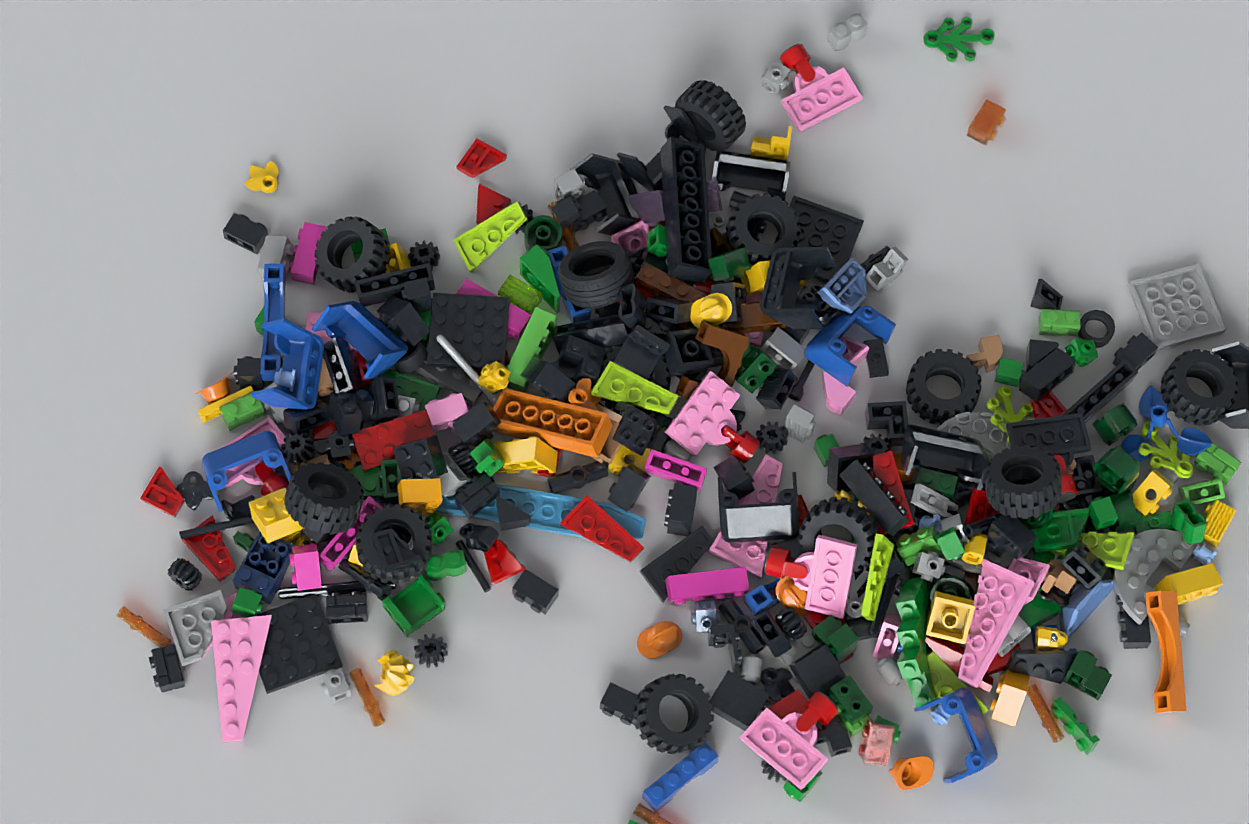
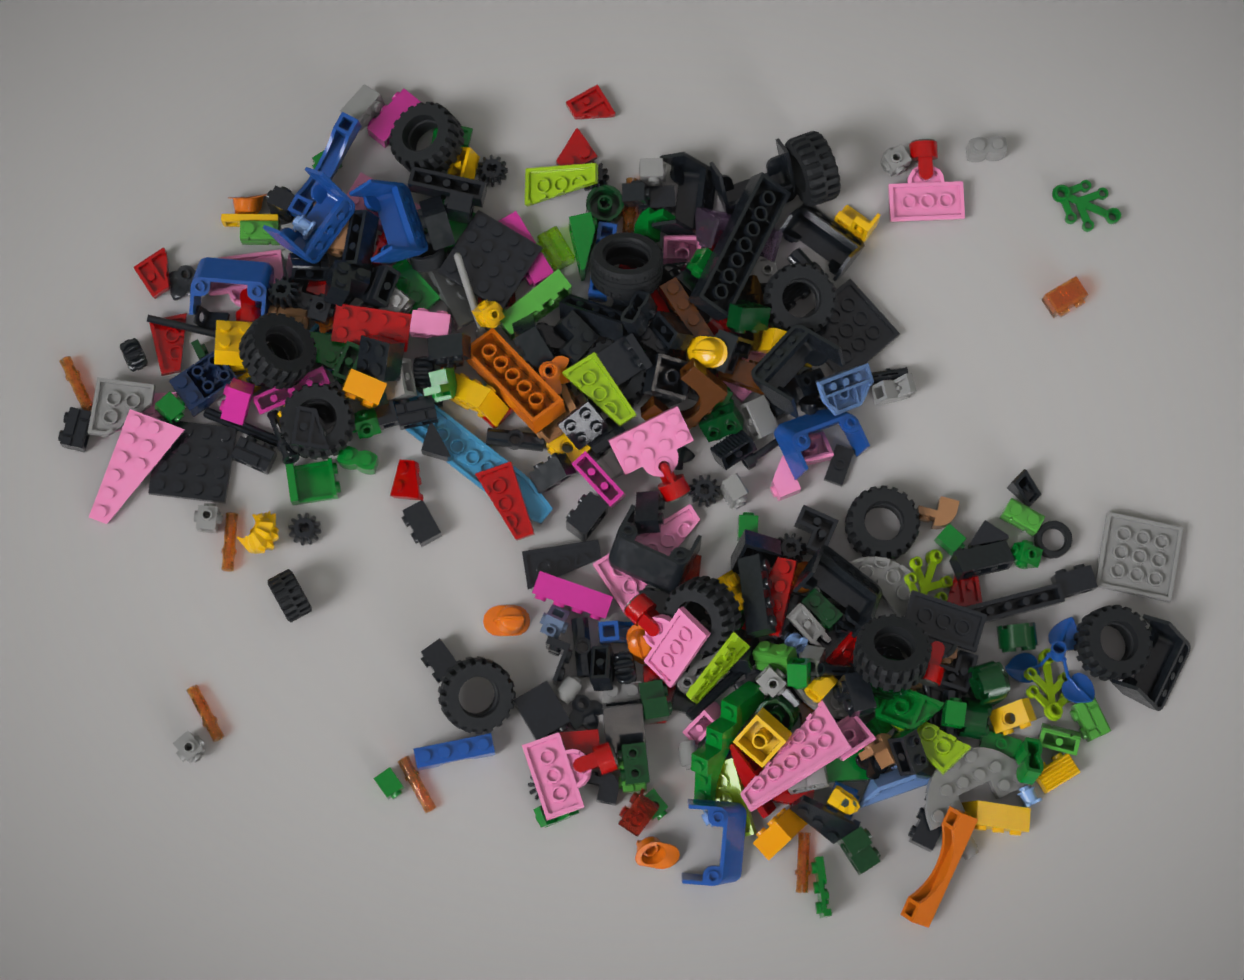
camera: 25 degrees right, 10 degrees up
black brick [223,213,268,254] -> none
yellow plate [244,161,279,193] -> none
black bar [455,540,491,593] -> none
black piece [459,523,499,552] -> none
none -> black tyre [267,569,312,622]
none -> black panel [375,399,399,430]
none -> green brick [634,207,676,243]

